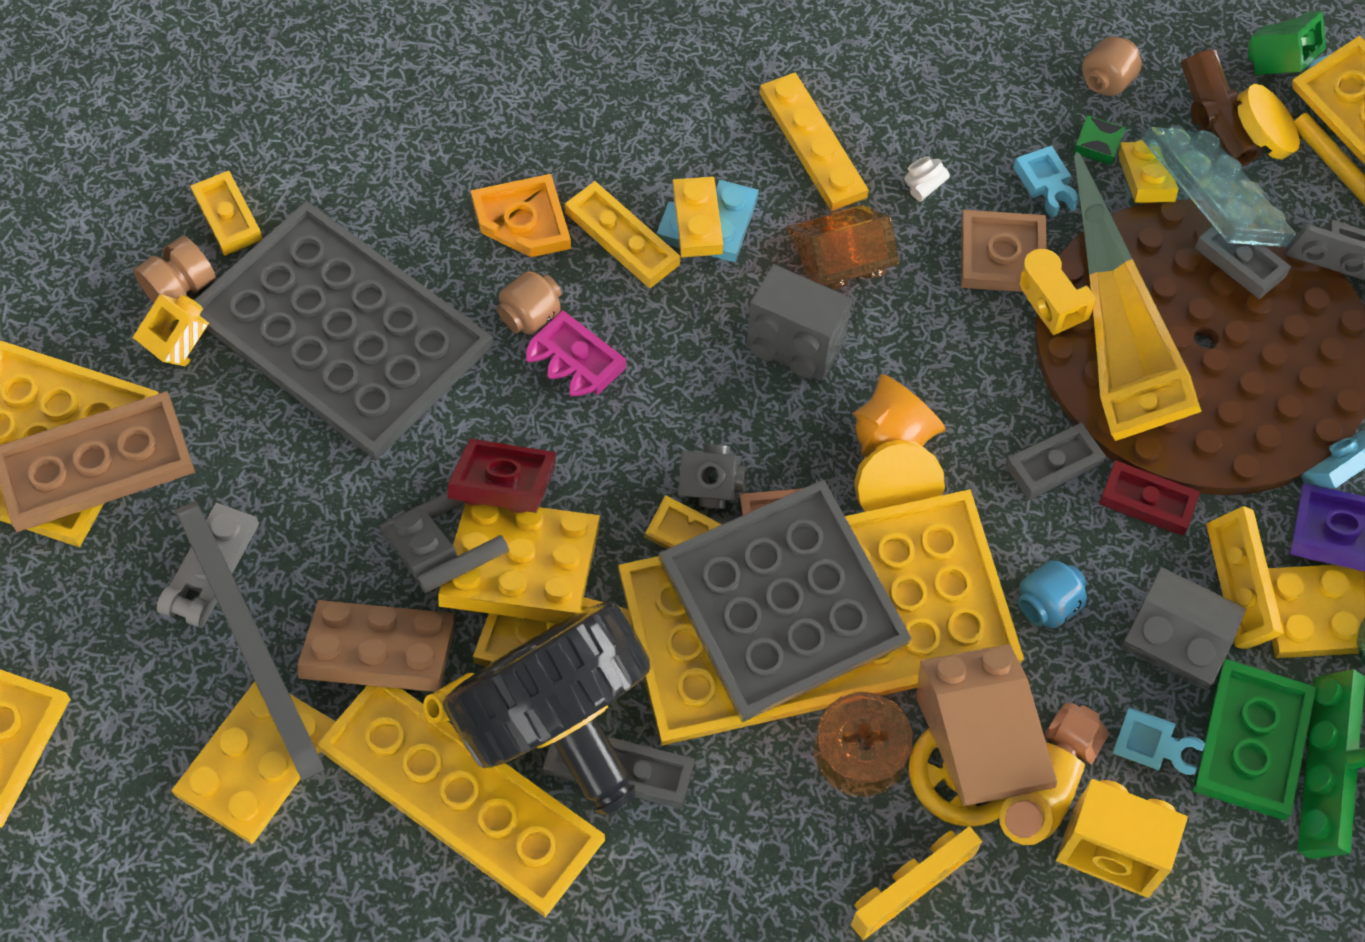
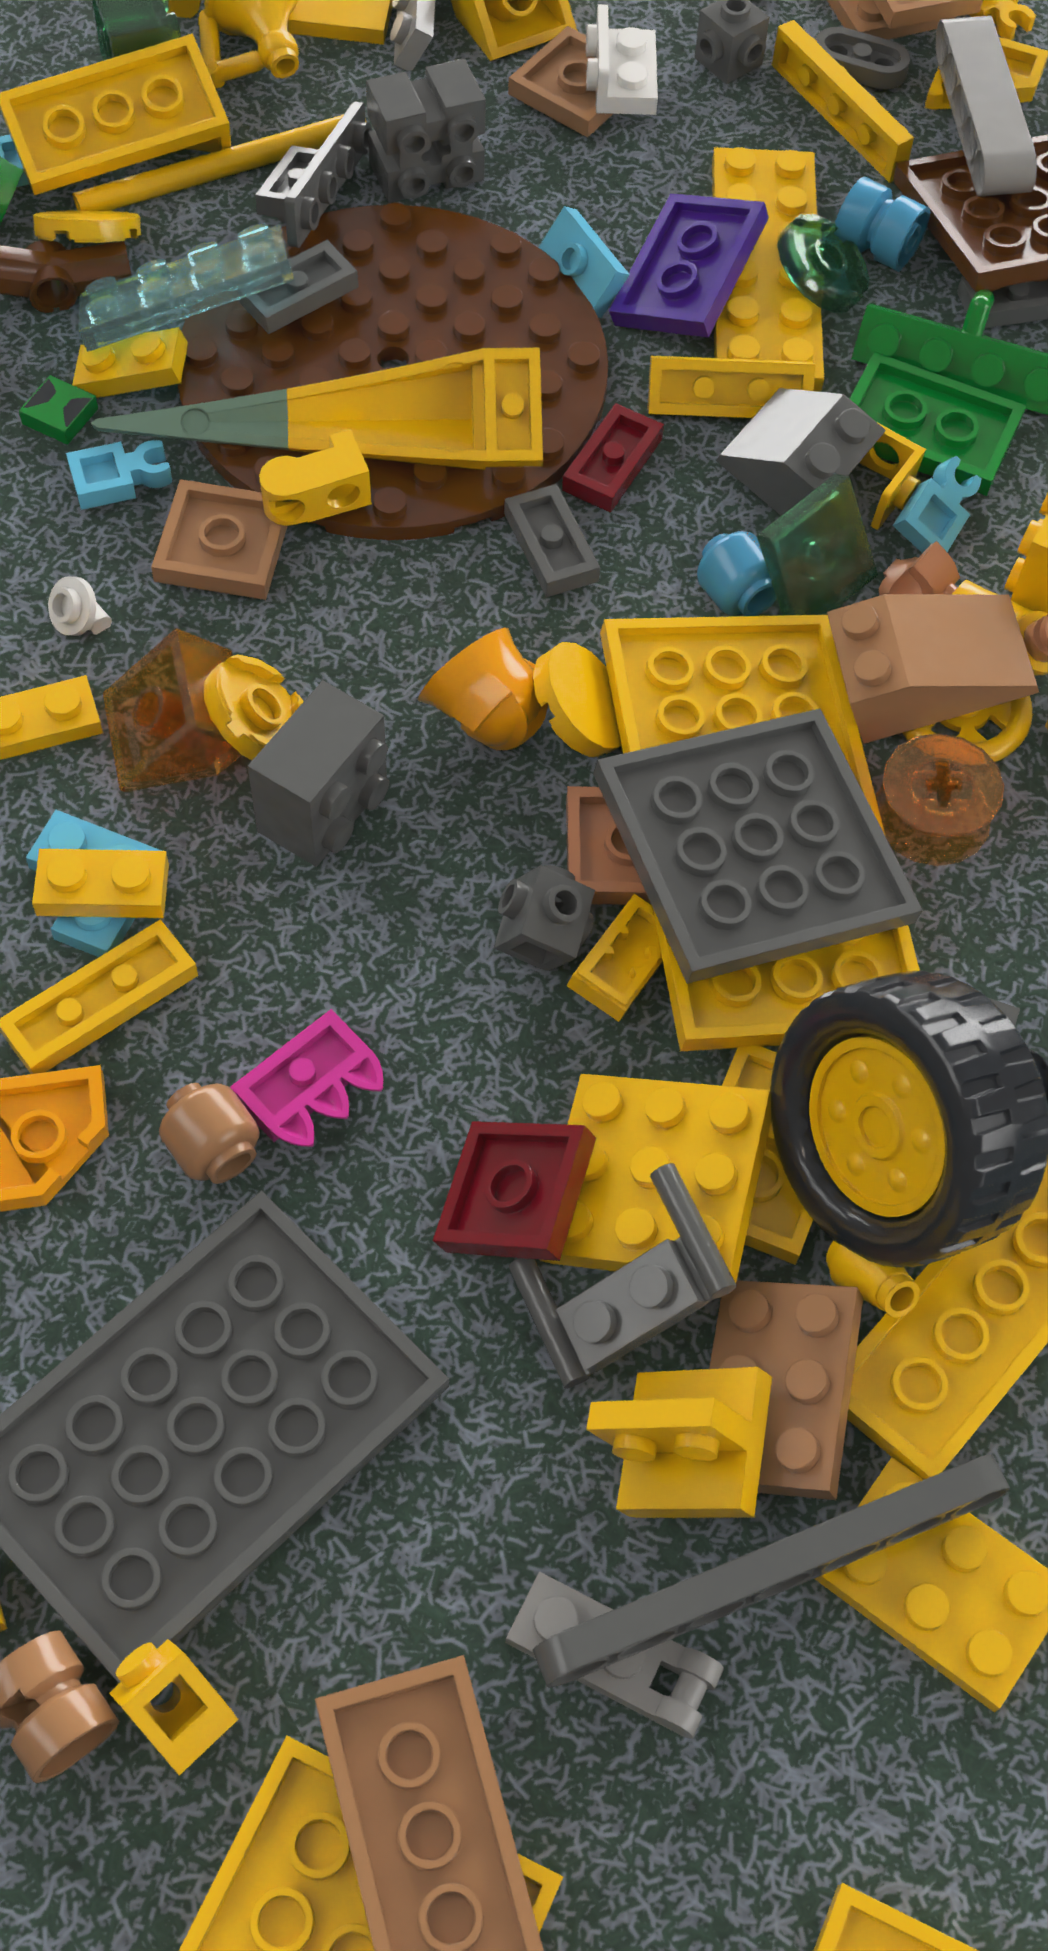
camera: 85 degrees left, 0 degrees up
none -> yellow tile [204,654,304,760]
none -> yellow bracket [586,1367,772,1518]
none -> clear green tile [756,474,878,616]
none -> yellow bracket [860,422,926,530]

